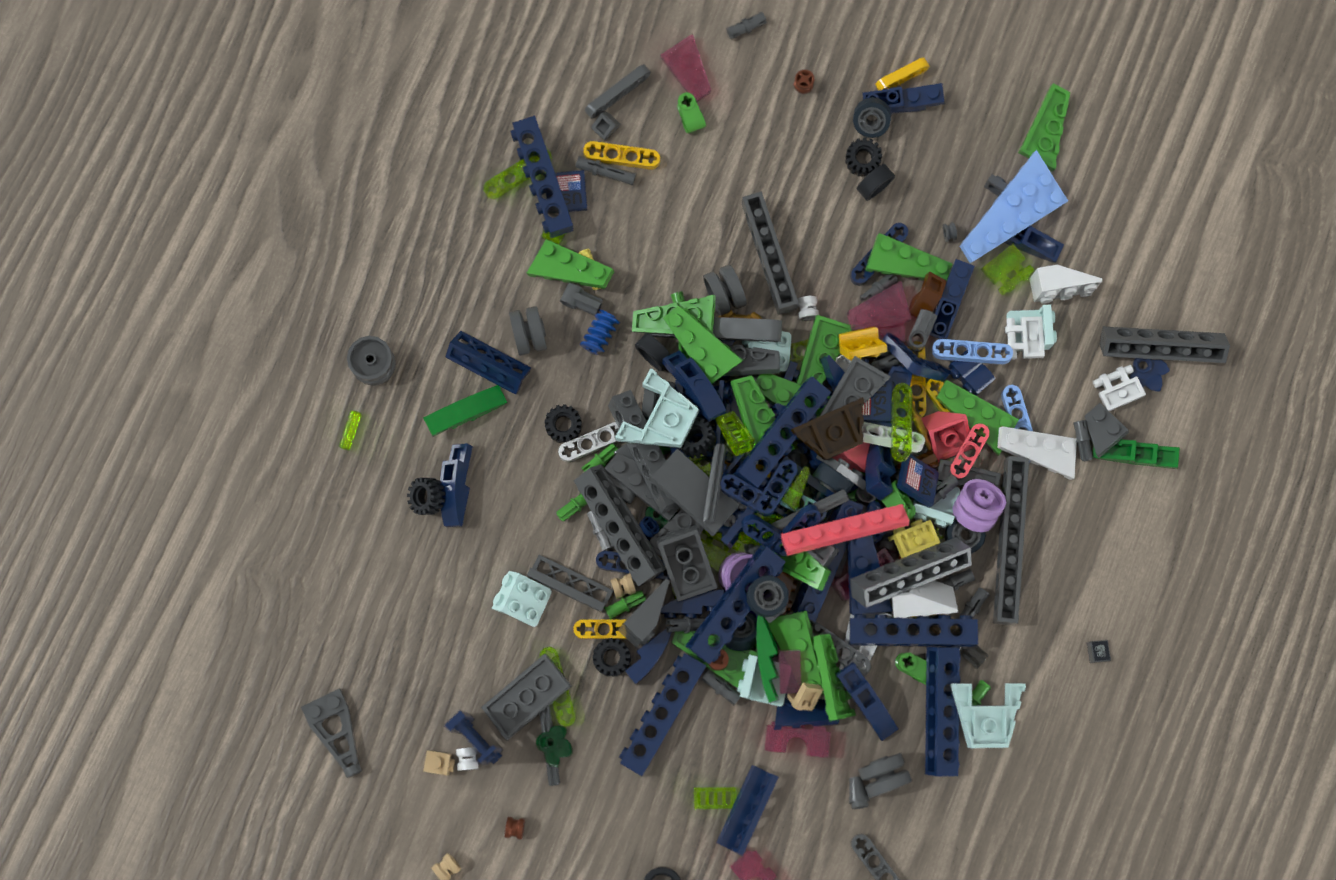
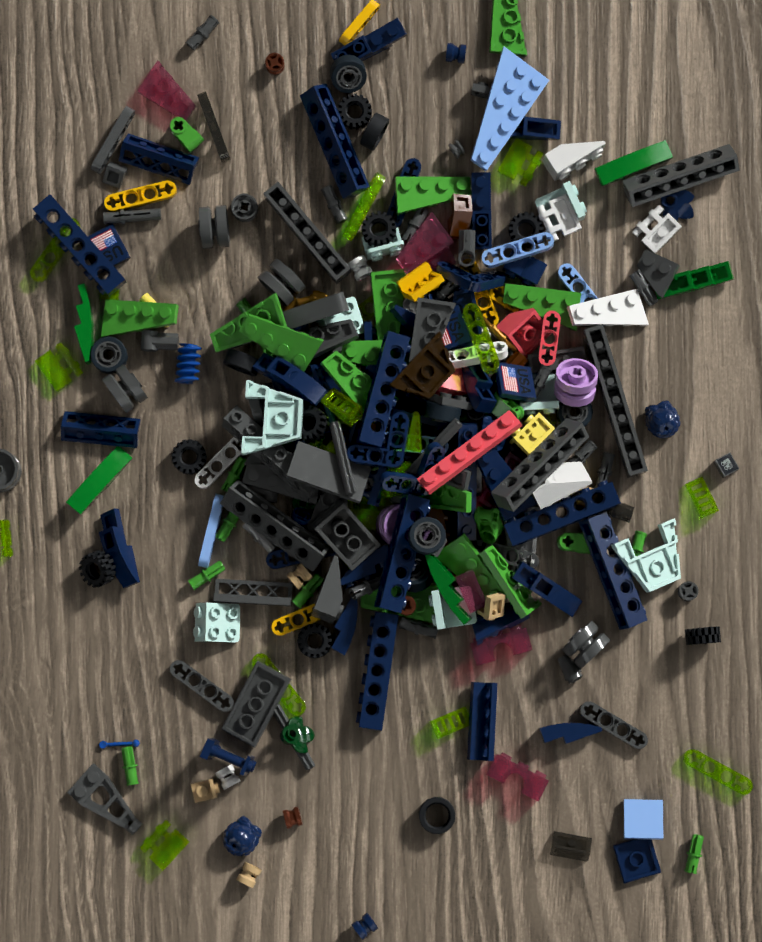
camera: 20 degrees left, 5 degrees up
none -> clear neon green plate [35,342,83,392]
none -> green slope [74,283,94,365]
none -> wheel [90,336,128,374]
none -> blue hinge [99,740,140,749]
none -> dark blue fence [118,133,199,185]
none -> bright green axle [121,746,139,786]
none -> clear neon green plate [140,819,190,871]
none -> dark grey beam [170,660,234,712]
none -> bright green axle [188,561,225,591]
none -> clear smoke beam [197,91,231,163]
none -> dark grey wheel [198,205,230,249]
none -> light blue beam [198,494,225,568]
none -> dark blue hair [223,816,262,856]
none -> dark grey wheel [231,193,258,222]
none -> dark blue brick [300,84,370,199]
none -> dark grey pin [321,185,348,224]
none -> clear neon green beam [342,172,386,241]
none -> light aqua bracket [361,227,404,262]
none -> black tyre [362,211,396,247]
none -> dark blue wheel [446,43,466,64]
none -> bright green piece [474,507,504,544]
none -> black tyre [508,212,543,248]
none -> dark blue slope [539,723,602,744]
none -> green slope [594,140,673,186]
none -> dark blue hair [645,400,681,439]
none -> dark grey wheel [678,581,698,601]
none -> clear neon green slope [685,477,719,519]
none -> black tyre [685,626,721,645]

